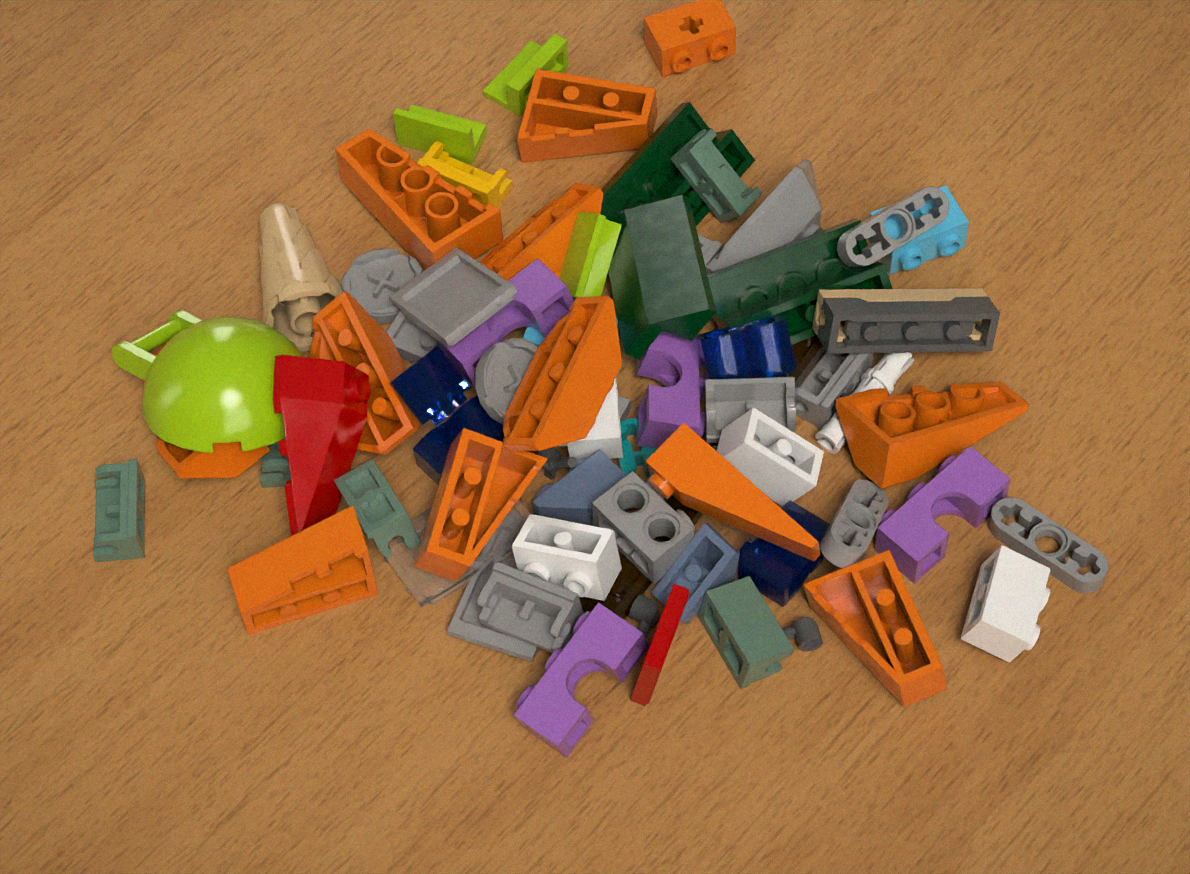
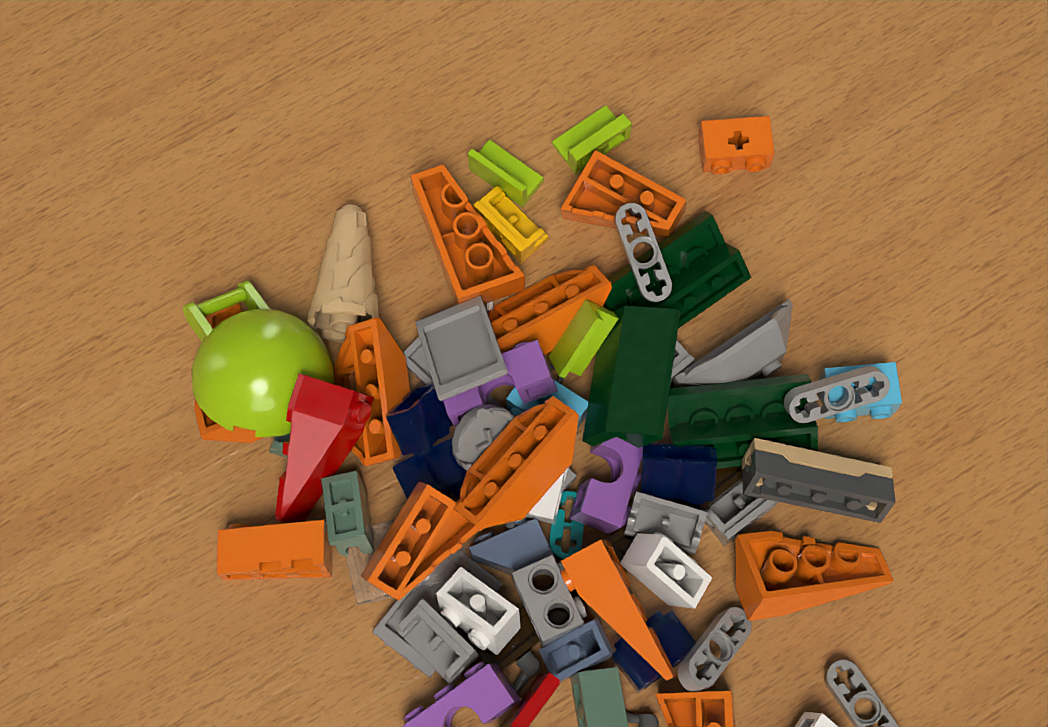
camera: 15 degrees right, 15 degrees up
sand green hinge [93,459,146,562] -> none
light grey tile [342,248,423,325] -> none
sand green hinge [671,128,762,223] -> none
white pin [815,352,914,454] -> none
medium lavender arch [875,446,1010,584] -> none
none -> light grey beam [614,203,672,303]

